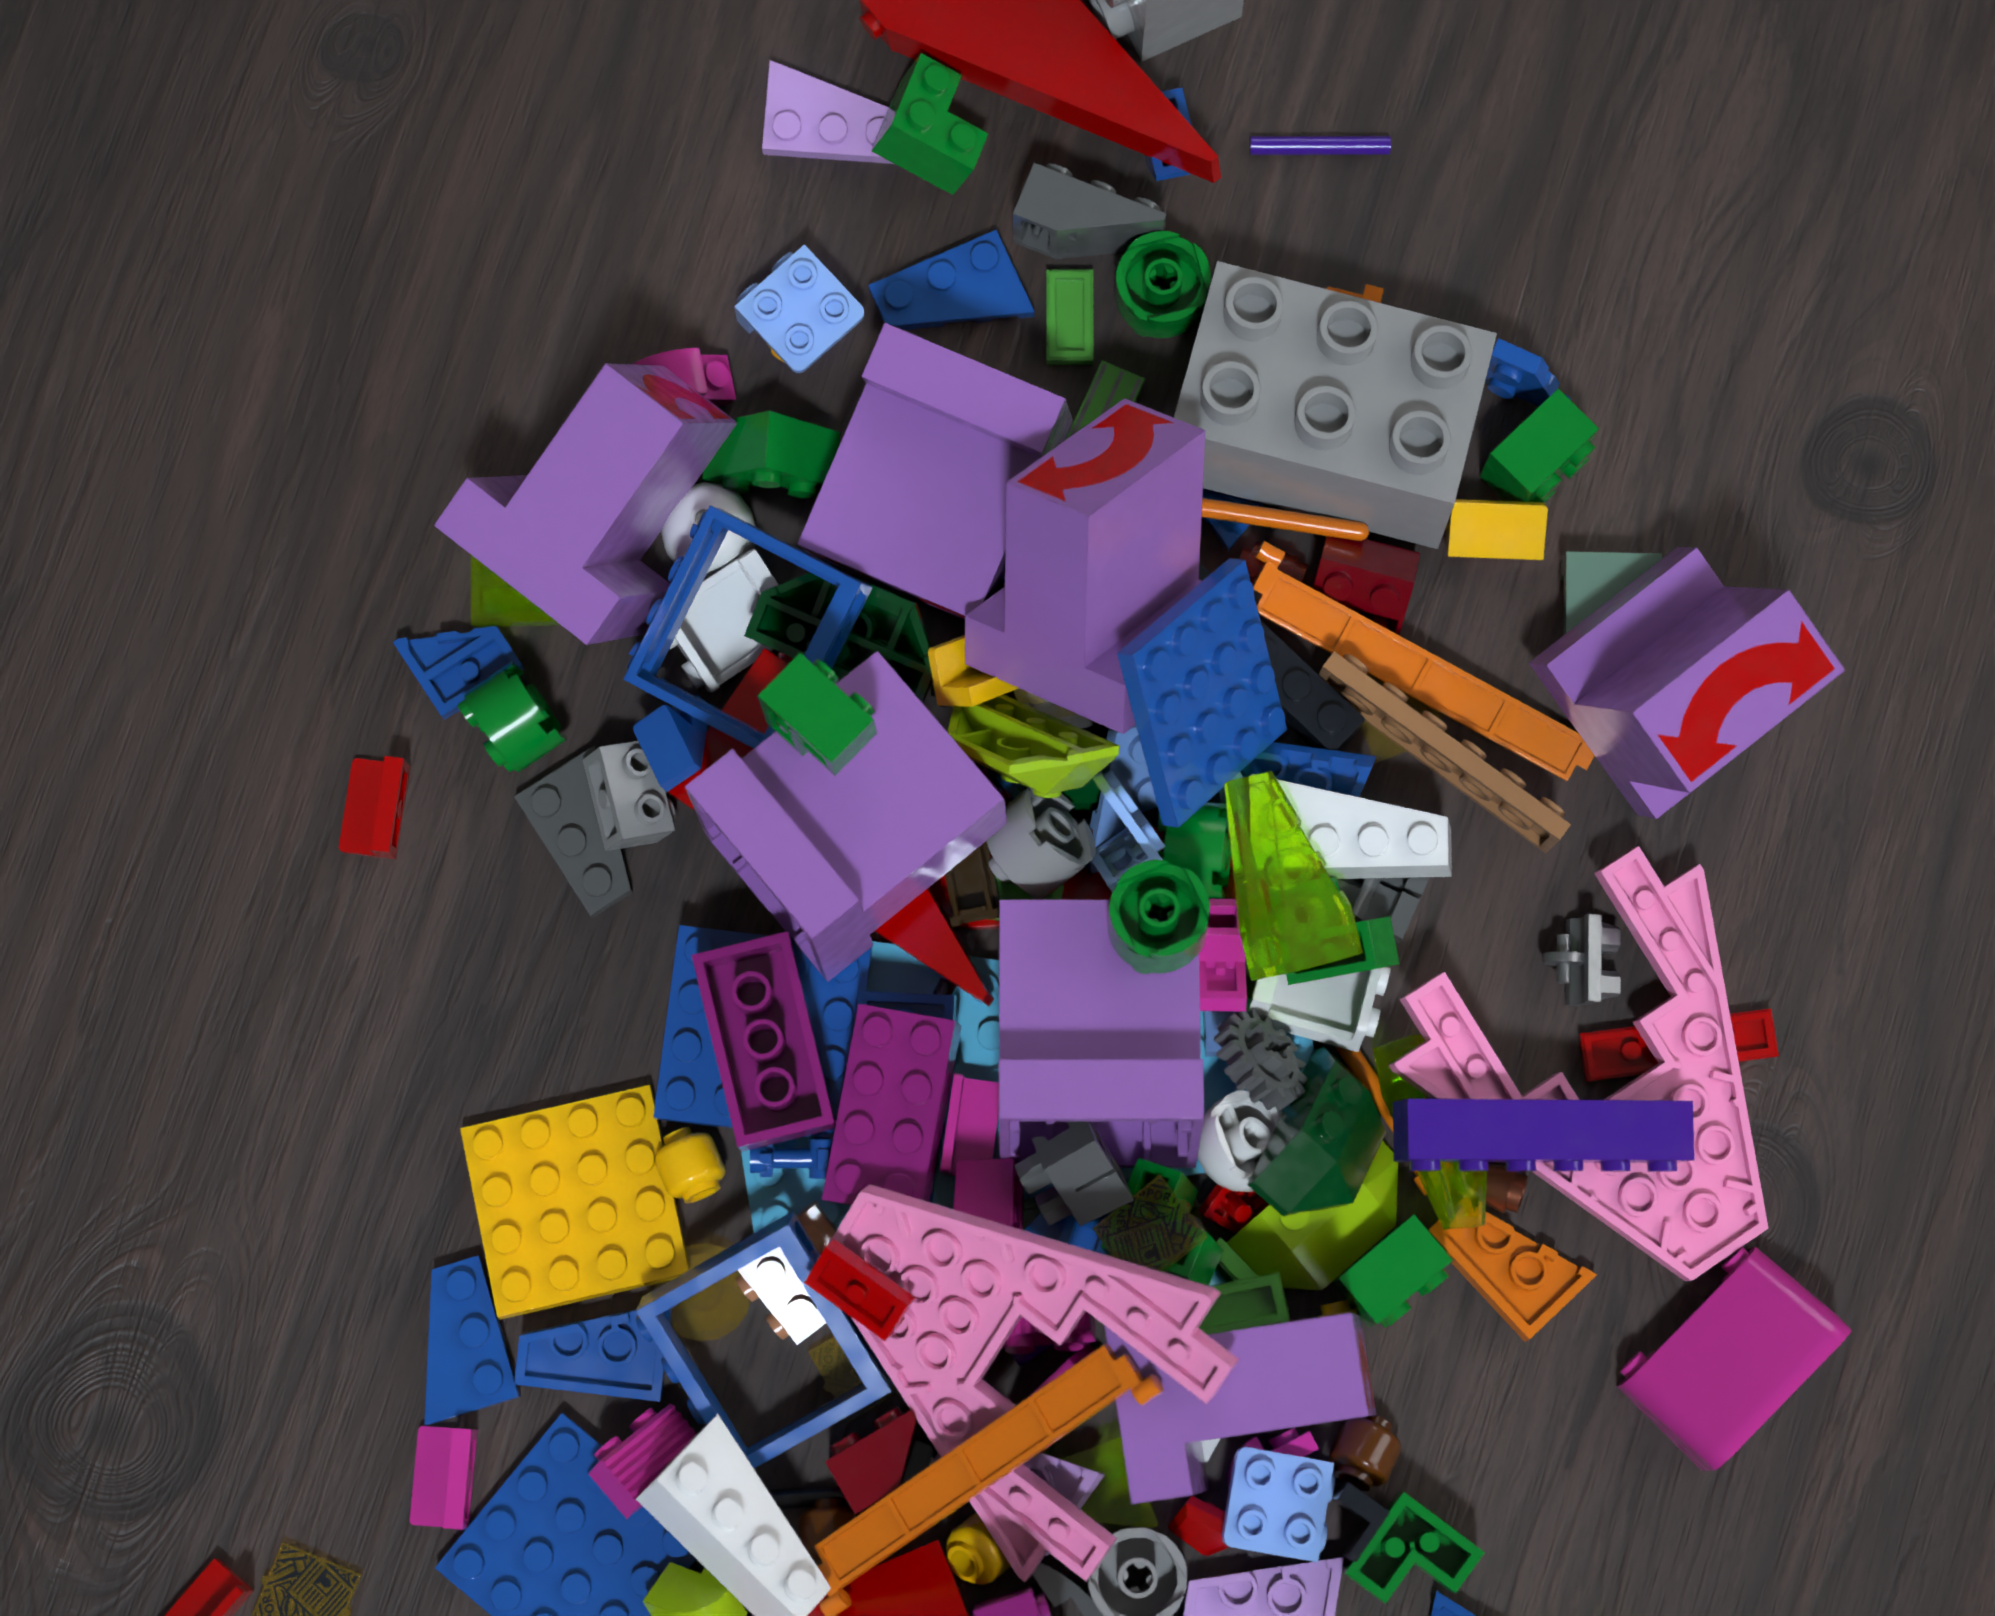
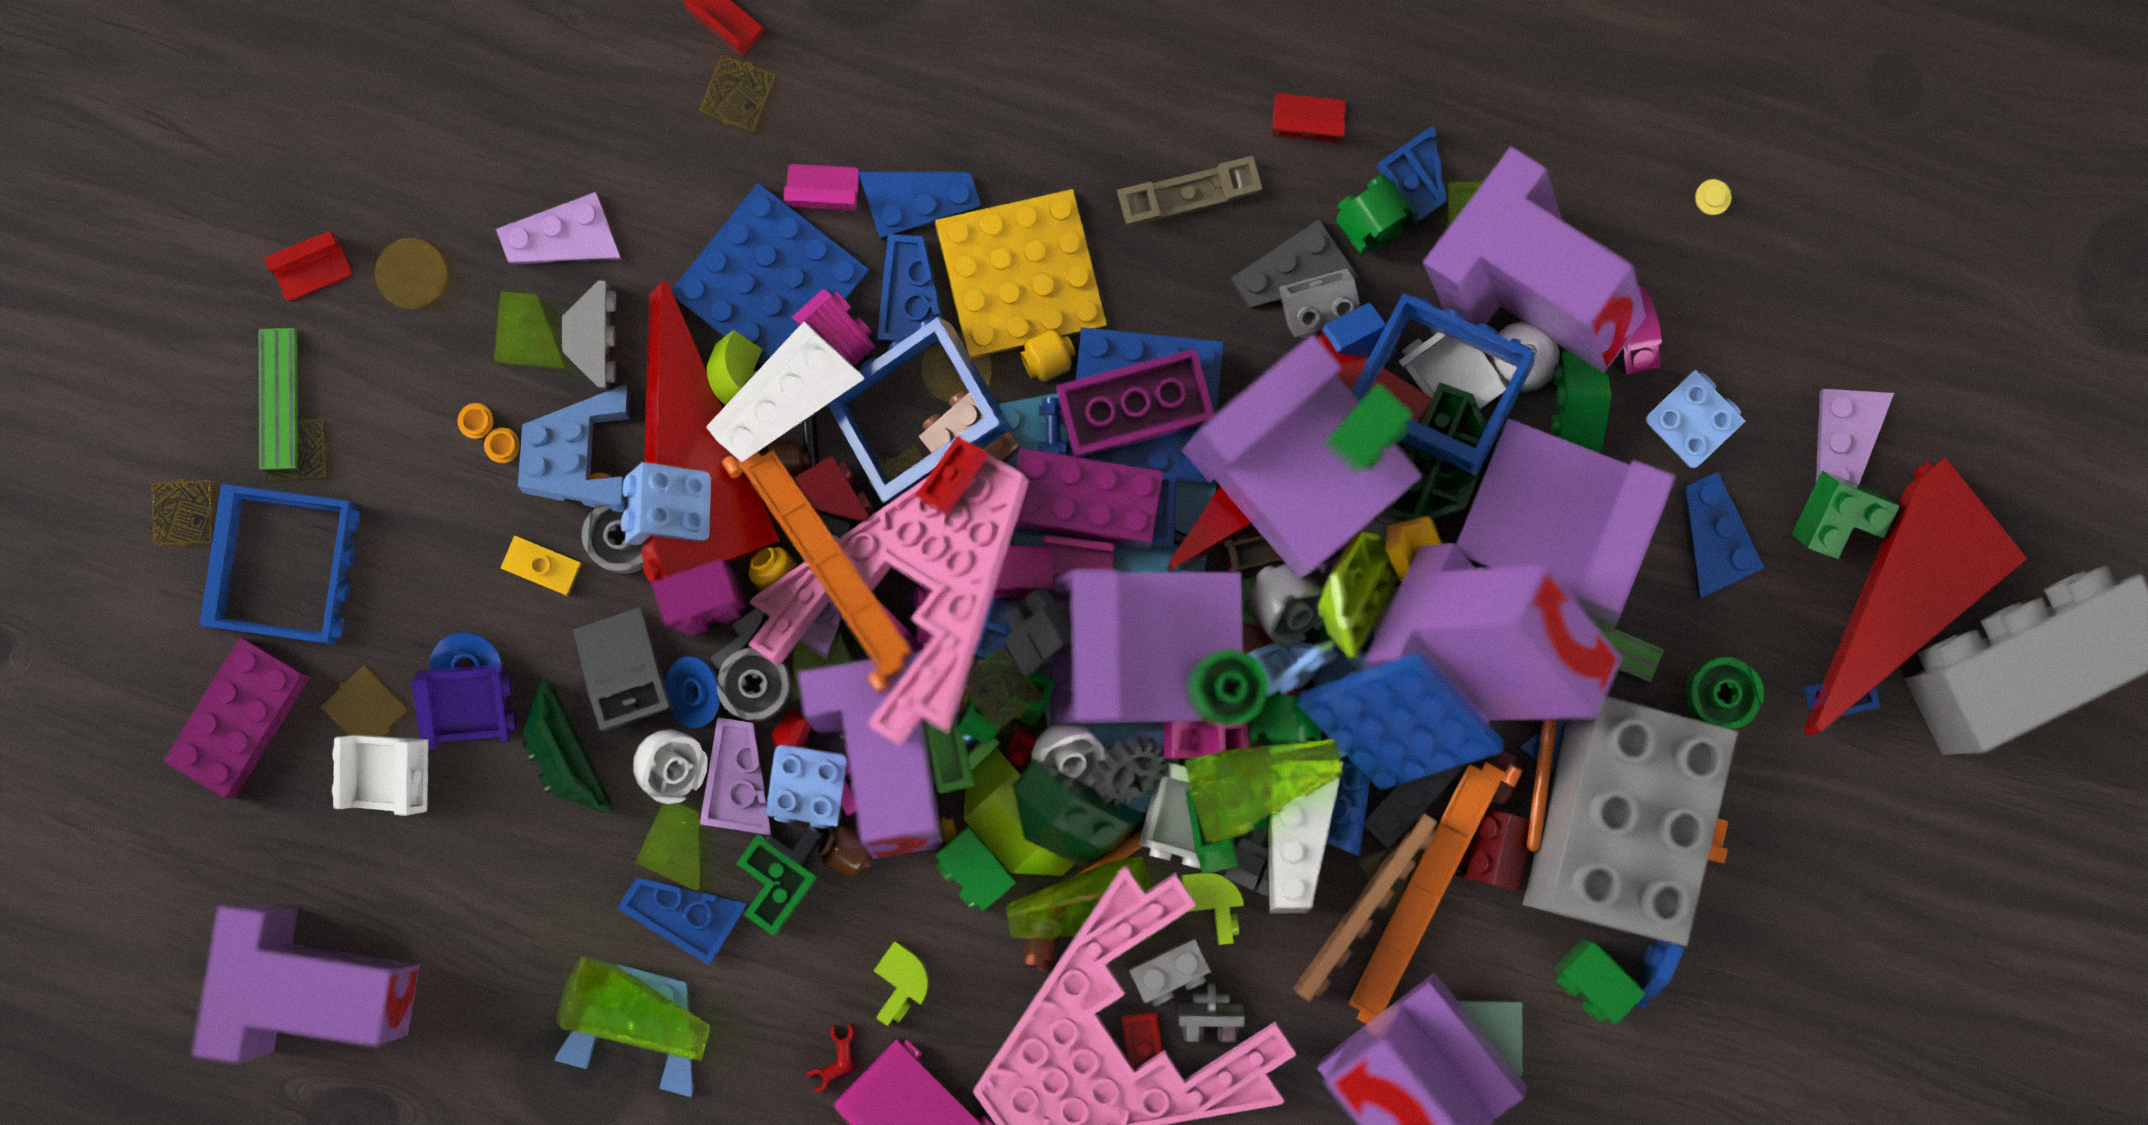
camera: 85 degrees right, 5 degrees up
dark grey slope [1013,163,1167,259] -> none
bright green tile [1046,270,1093,365] -> none
dark purple bar [1250,136,1391,155] -> none
dark purple brick [1393,1099,1695,1172] -> none
orange wing [1428,1198,1598,1342] -> none
yellow panel [1444,499,1548,560] -> none
none -> red arm [805,1023,855,1093]
none -> lime brick [874,940,929,1026]
none -> dark tan slope [1117,156,1263,225]
none -> light grey brick [1128,938,1210,1006]
none -> lime brick [1181,873,1244,945]
none -> light yellow plate [1695,179,1731,215]

